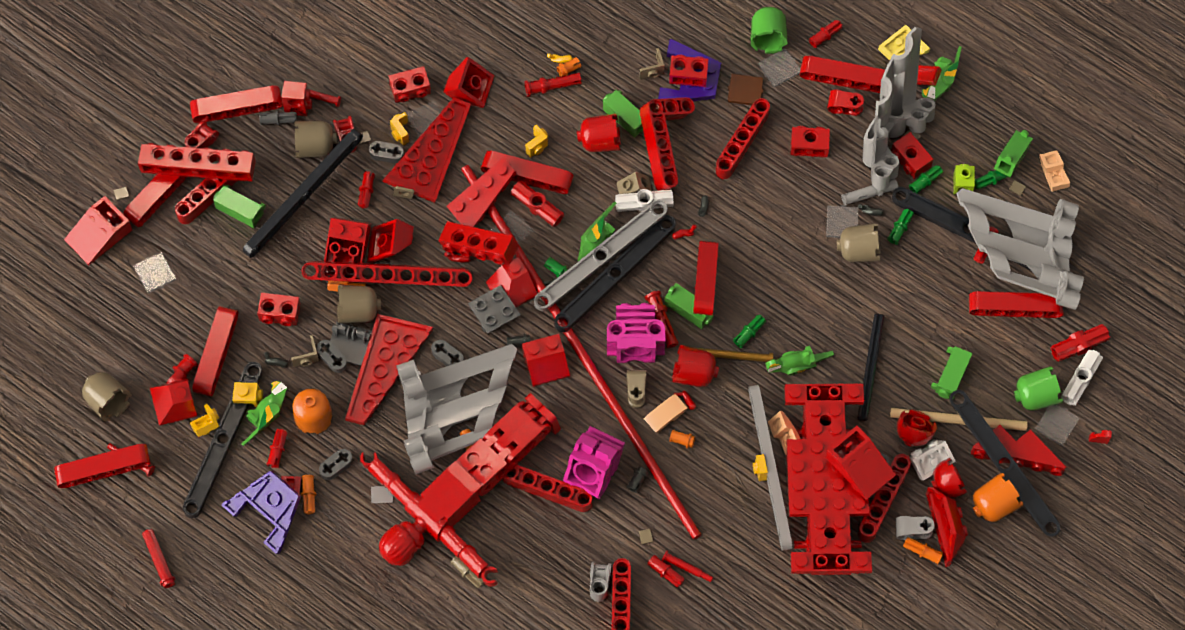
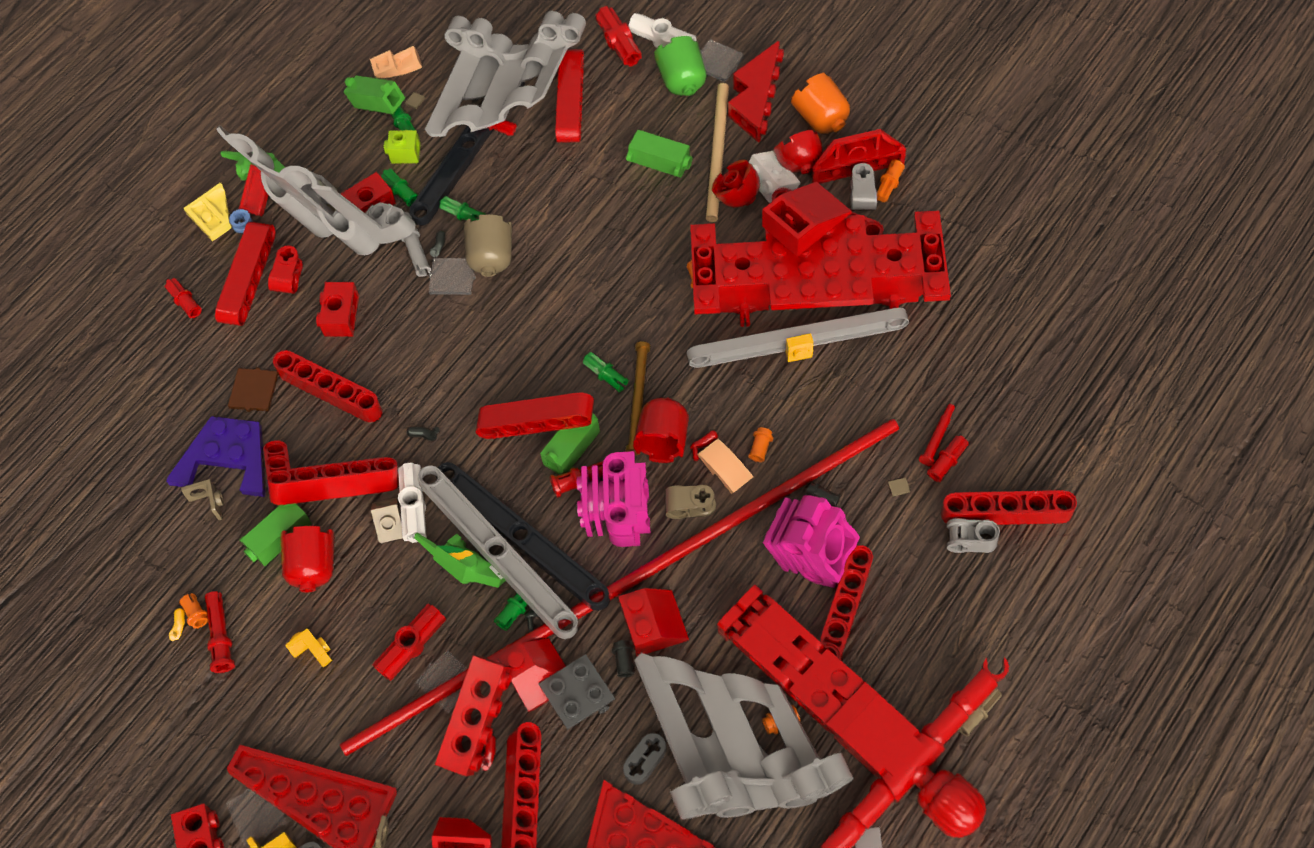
camera: 85 degrees left, 5 degrees down
red slope [444,57,494,108] -> none
wing [447,157,517,227] -> none
red beam [480,151,574,194] -> none
red brick [669,55,709,87] -> none
red piece [672,224,697,240] -> none
bright green cylinder [751,7,788,54] -> none
clear piece [758,48,800,87] -> none
bright green animal [765,346,834,376] -> none
light nougat slope [768,411,801,455] -> none
black axle [857,313,884,421] -> none
black beam [950,390,1060,537] -> none
red tile [1089,430,1112,444] -> none

